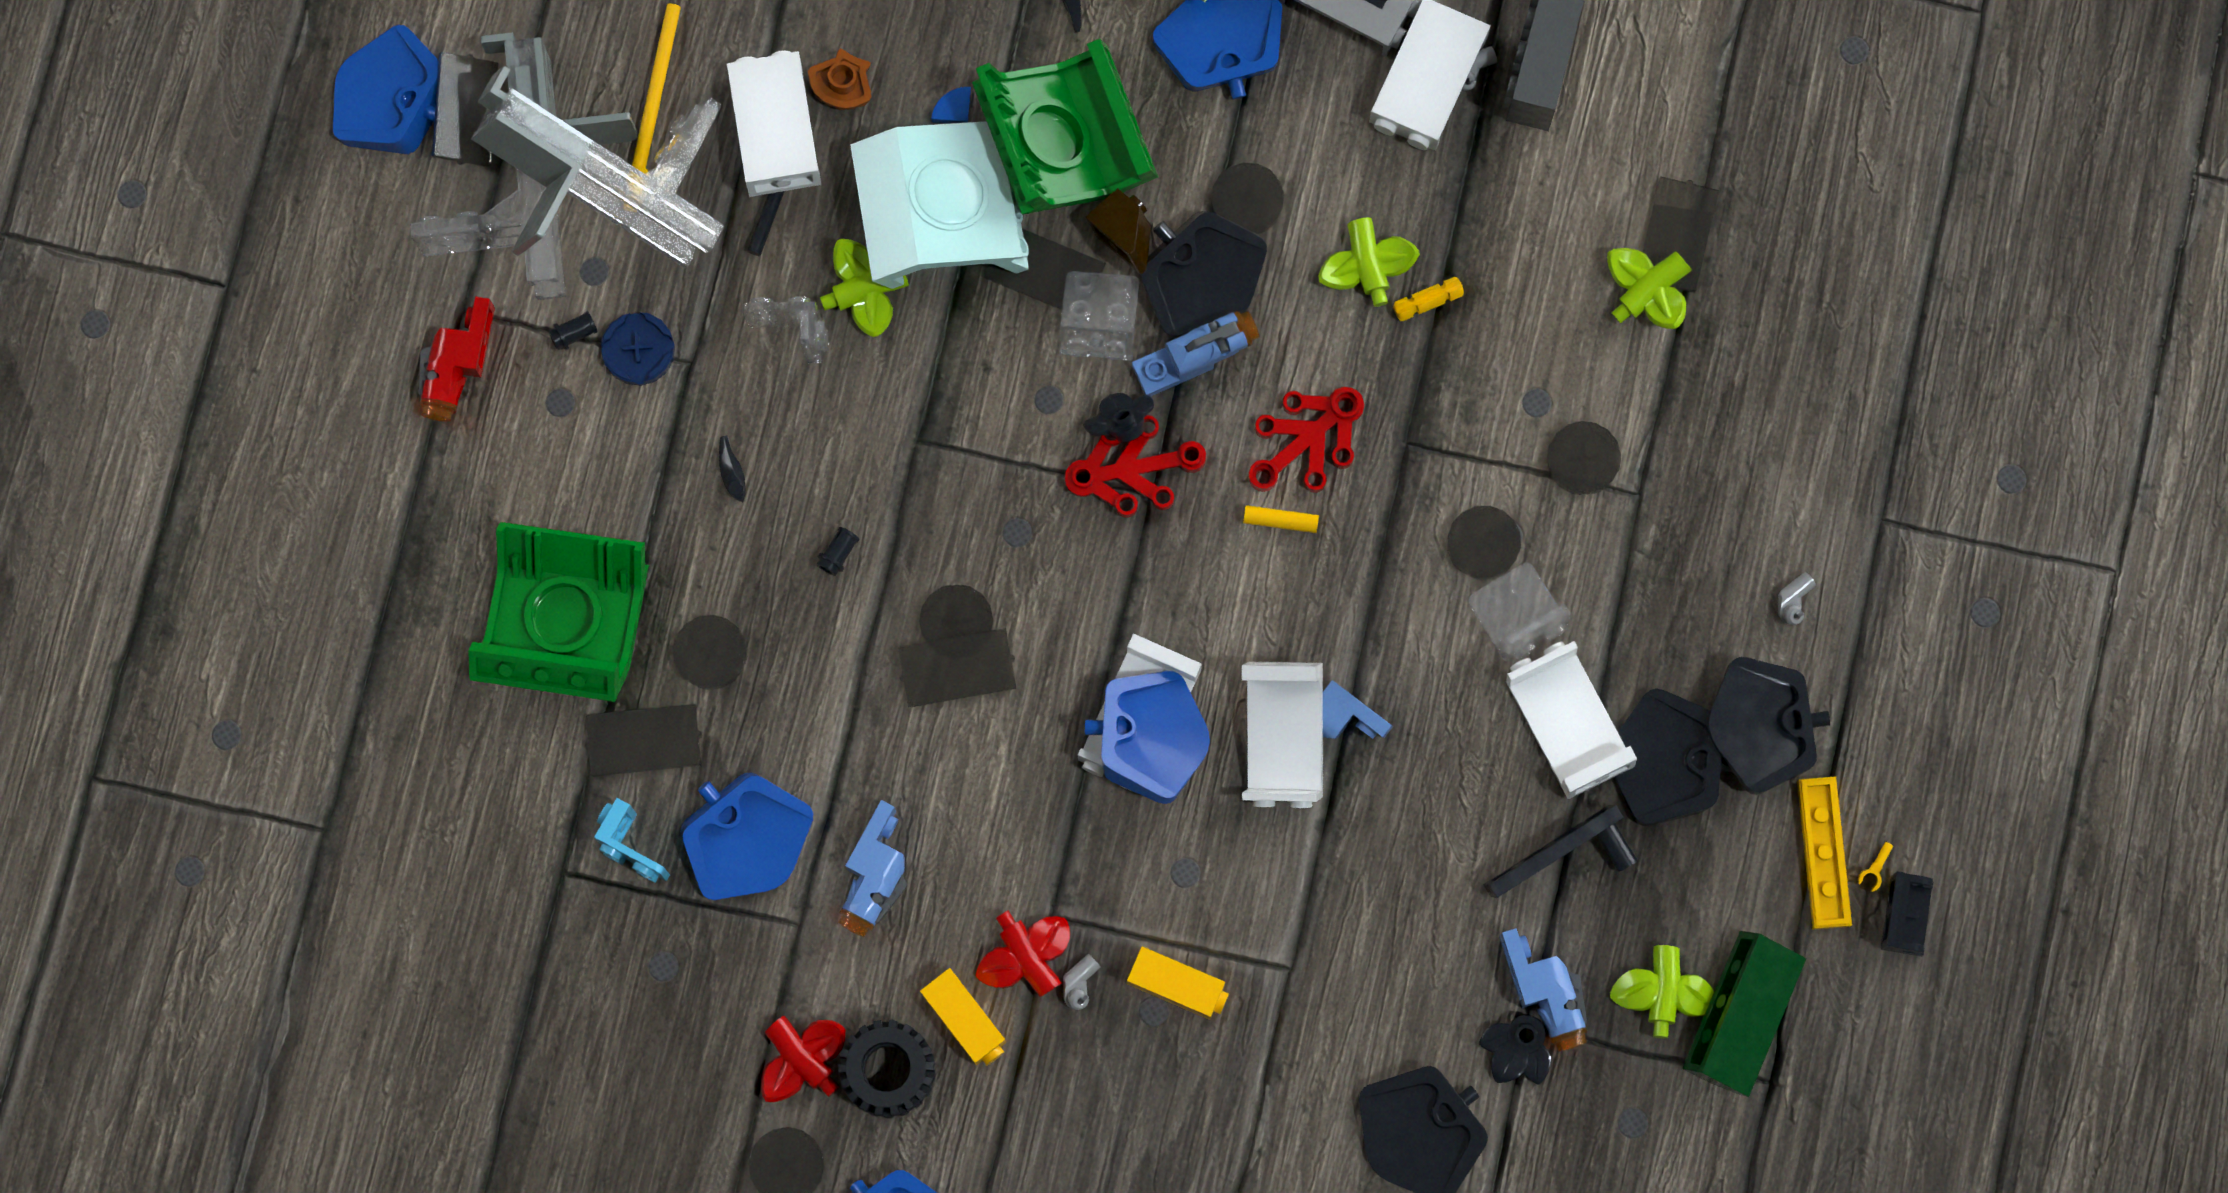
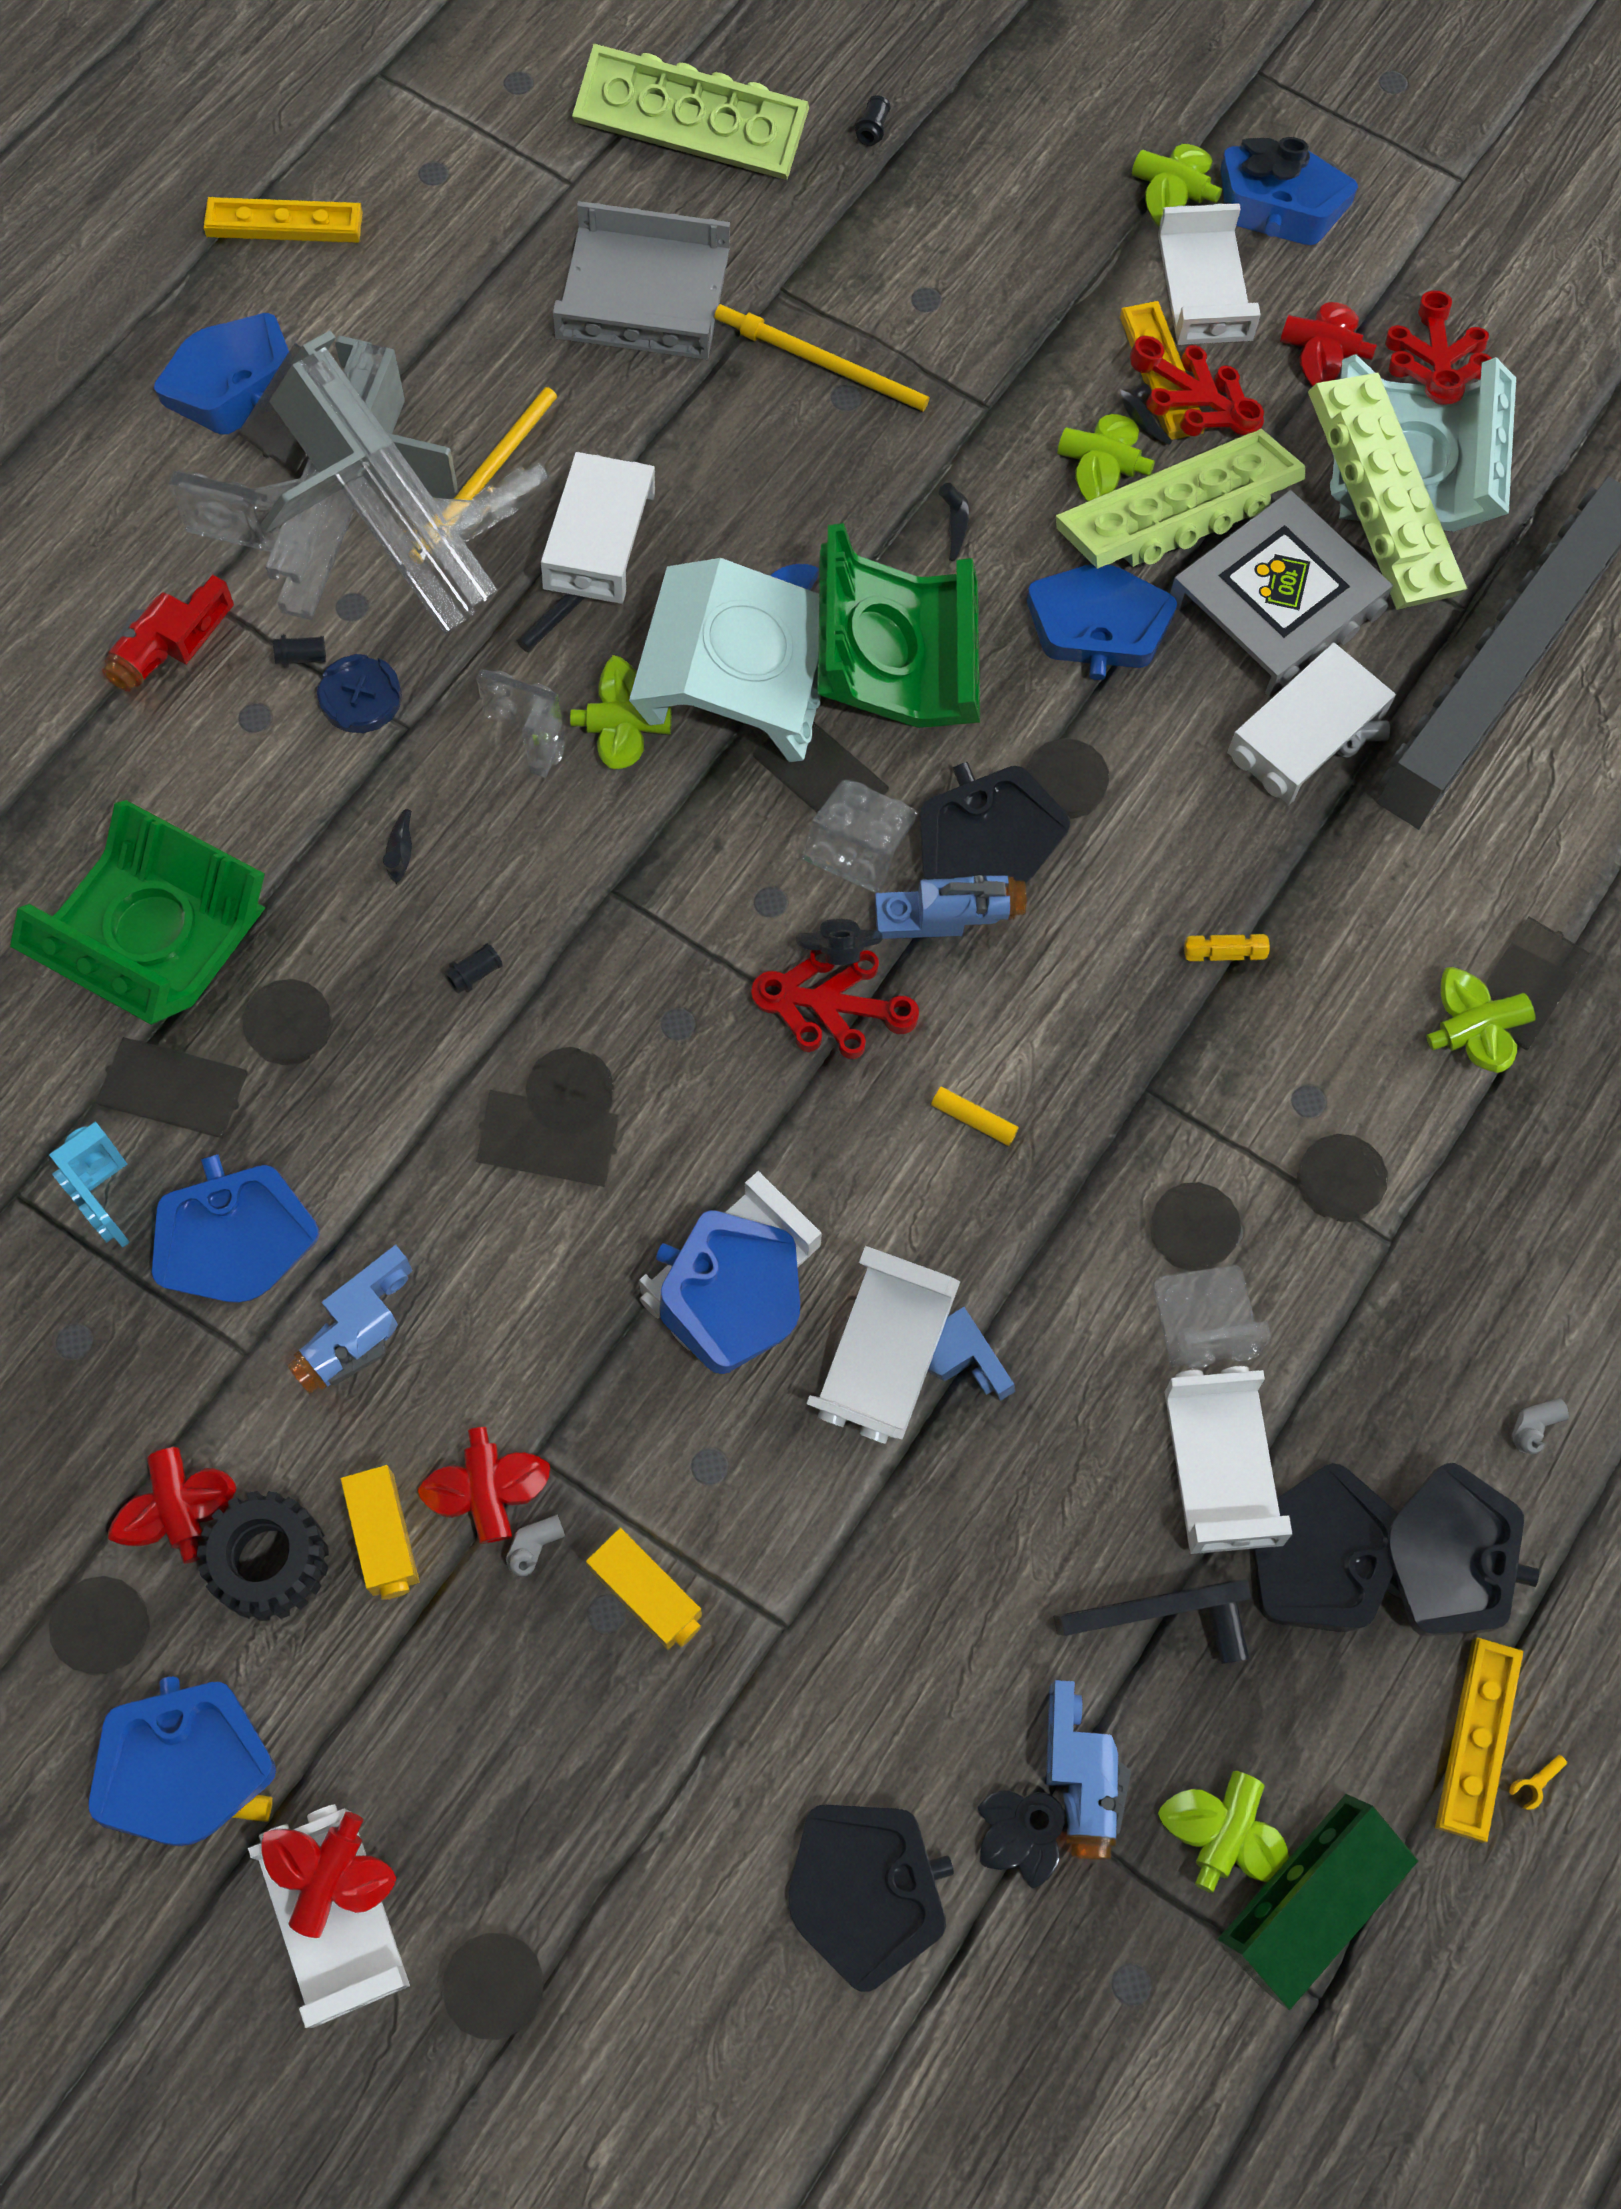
camera: 15 degrees right, 10 degrees down
dark orange animal [808,48,871,110] -> none
dark brown slope [1086,188,1151,275] -> none
red plant [1248,387,1364,493] -> none
lime plant [1318,217,1420,307] -> none
black hinge [1881,871,1934,957] -> none

